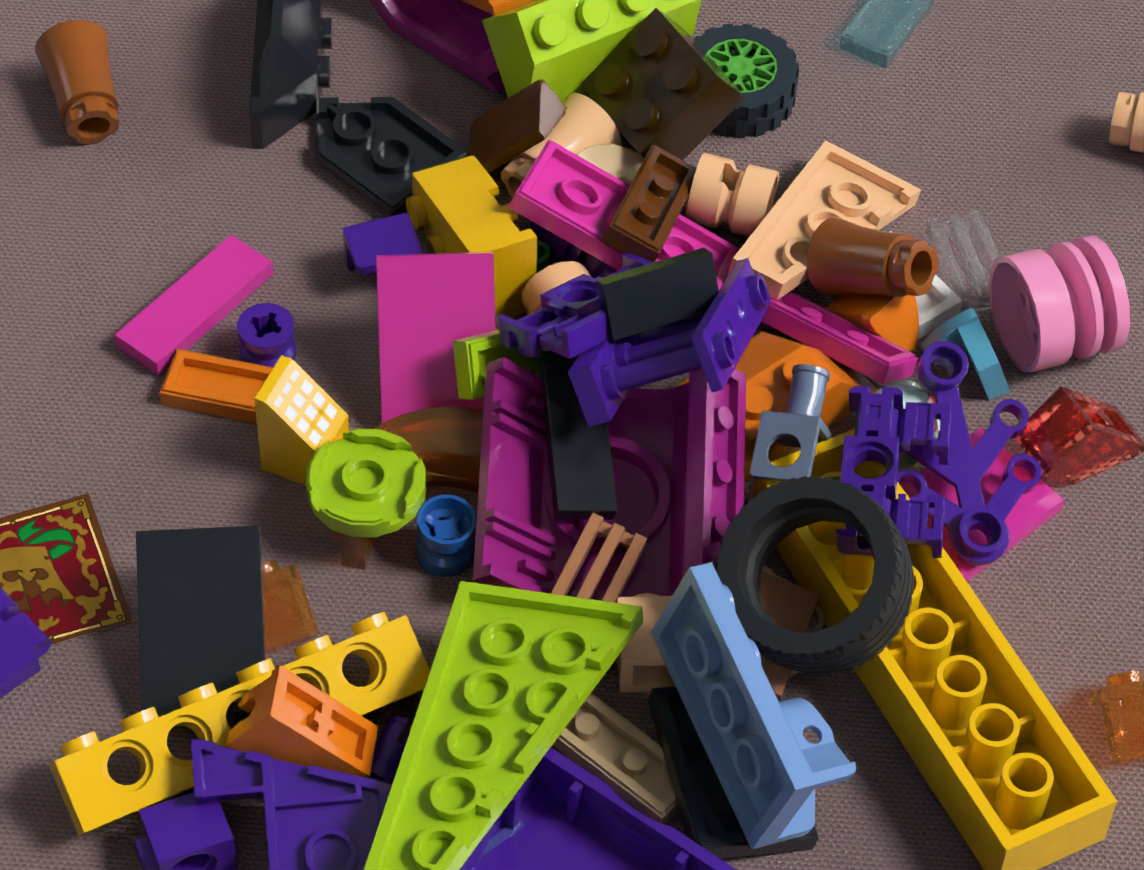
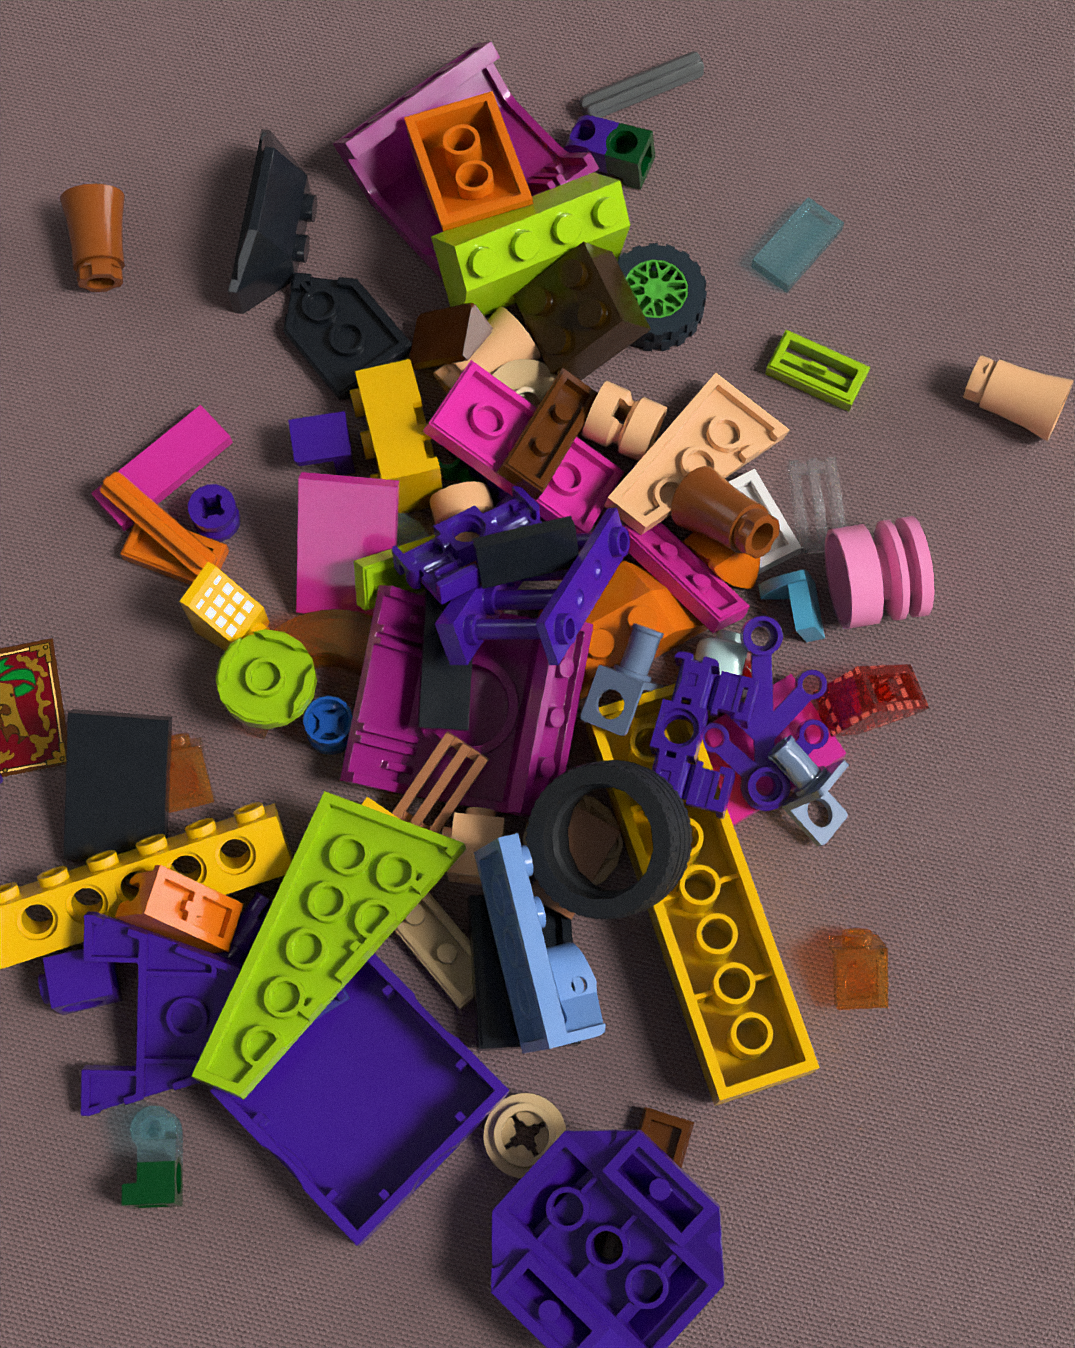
camera: 10 degrees right, 20 degrees up
none -> orange axle [100,472,217,576]
none -> lime tile [765,330,870,412]
none -> sand blue bracket [767,735,849,847]

